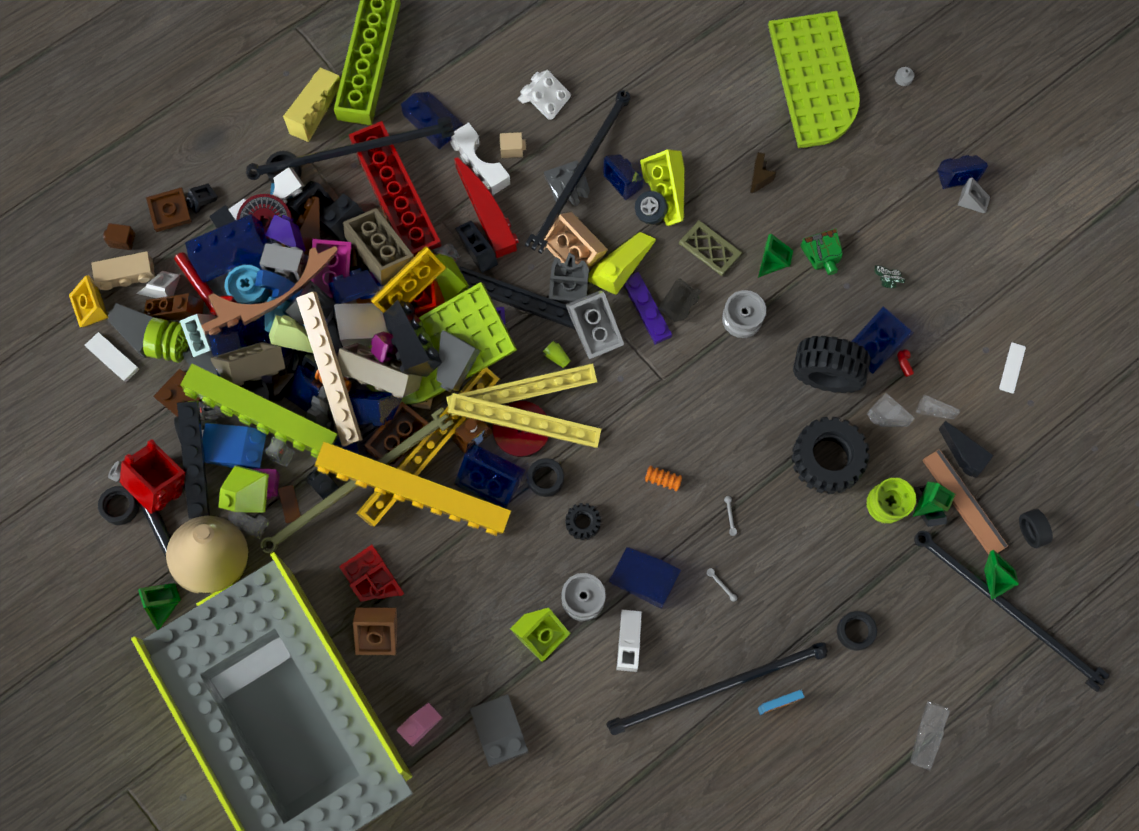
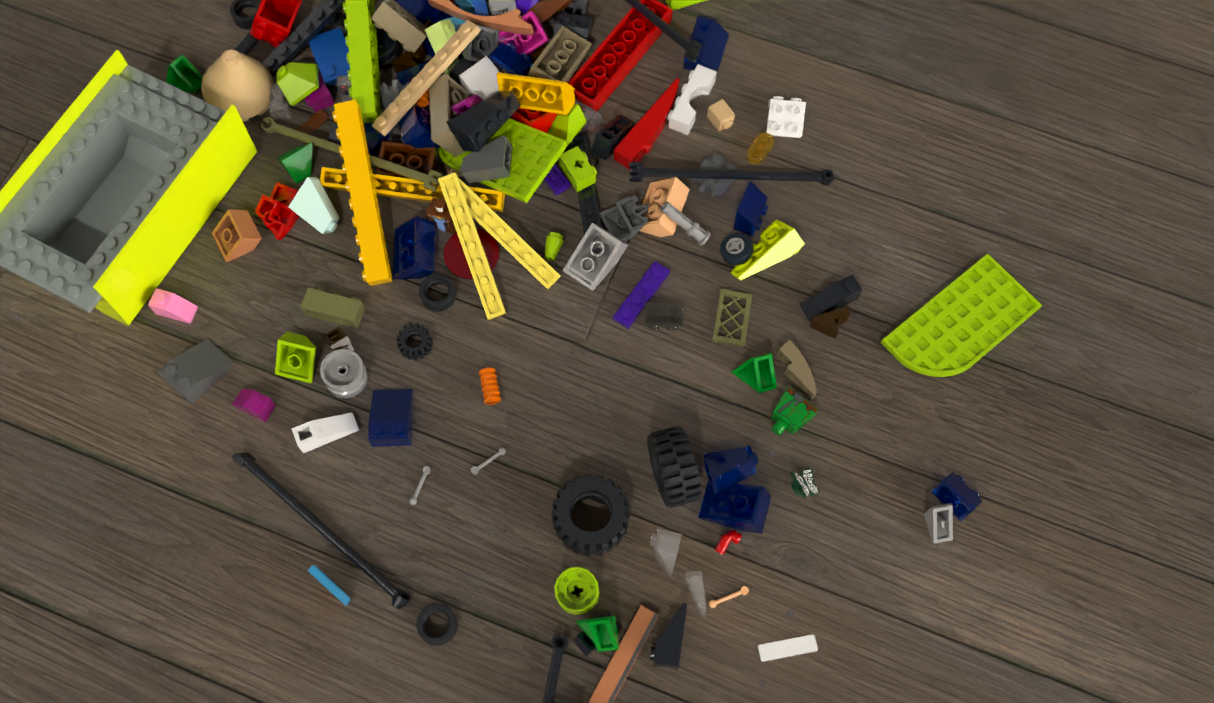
camera: 60 degrees right, 5 degrees down
neon yellow wedge [588,232,656,295] -> none
light grey wheel [722,290,766,338] -> none
light grey tile [895,67,914,86] -> none
none -> magenta slope [232,388,276,423]
none -> green slope [277,142,313,185]
none -> light aqua slope [289,177,340,234]
none -> olive brick [300,288,365,329]
none -> dark brown slope [323,327,354,352]
none -> lime brick [559,146,597,192]
none -> light grey pin [660,201,711,245]
none -> clear blue slope [704,446,758,494]
none -> light nougat hinge [709,586,749,608]
none -> clear yellow plate [747,133,774,164]
none -> dark tan slope [776,340,817,401]
none -> black slope [800,275,862,321]

